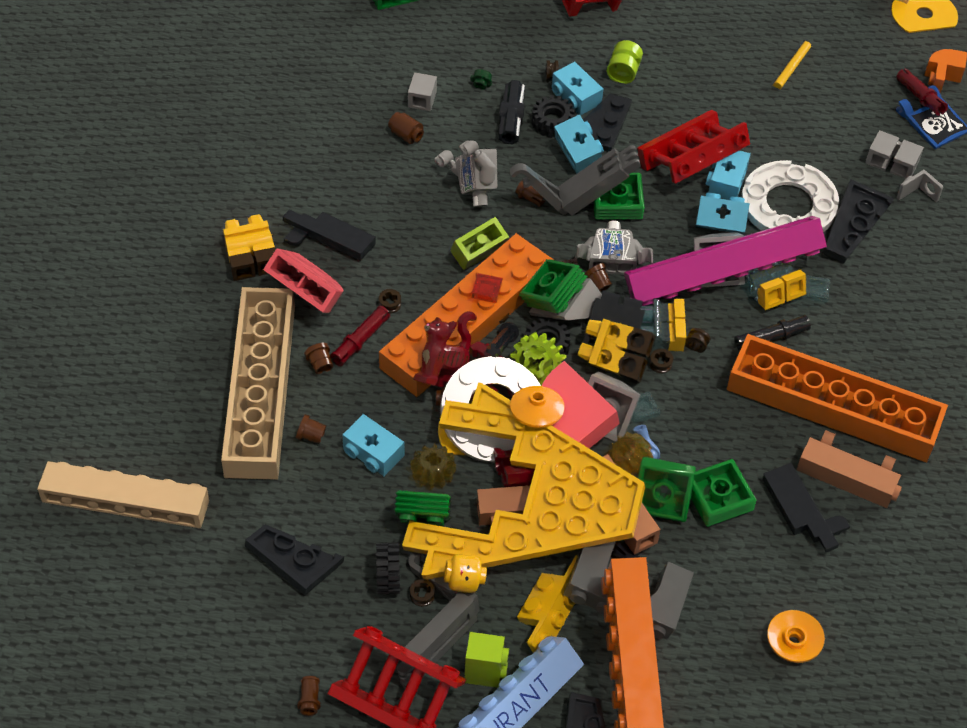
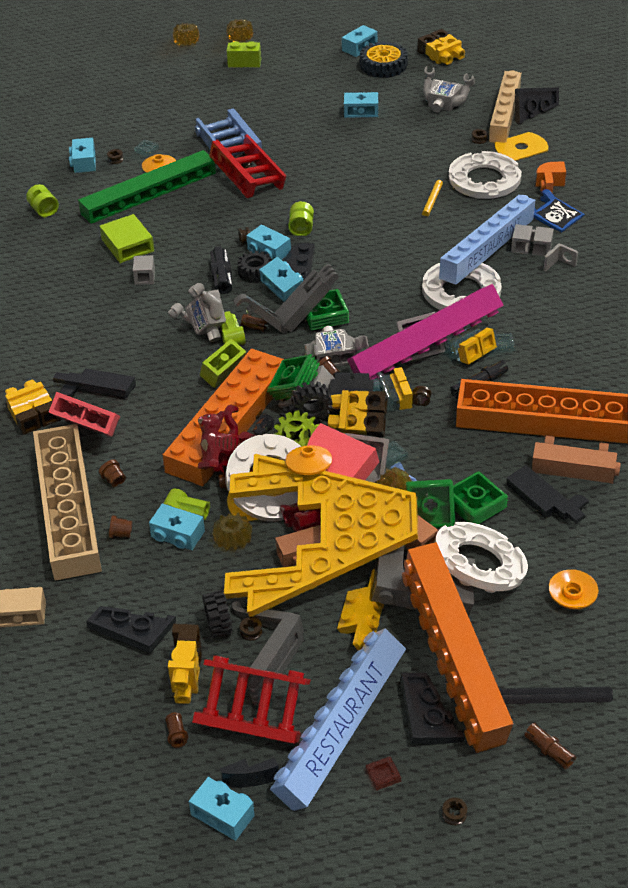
camera: 10 degrees left, 10 degrees down
dark red pin [330,306,390,366] -> none
dark brown bush [379,289,401,313] -> none
reddish brown brick [388,112,424,144] -> none
green brick [394,490,452,526] -> none
yellow head [444,554,487,593] -> none
lime brick [465,632,509,688] -> none
dark green plate [470,69,492,89] -> none
clear red tile [472,273,503,303] -> none
red fence [637,110,750,184] -> none
dark brown bush [649,348,673,374] -> none
medium azure brick [695,193,750,234] -> none
medium azure brick [706,150,751,200] -> none
black wing [822,179,895,263] -> none
dark red pin [896,68,948,116] -> none
none -> lime brick [100,214,154,263]
none -> lime piece [163,489,210,520]
none -> yellow hips [168,624,203,704]
none -> lime piece [220,311,246,345]
none -> black tyre [291,381,333,422]
none -> white plate [433,522,528,593]
none -> light blue brick [439,195,535,284]
none -> white plate [449,151,522,199]

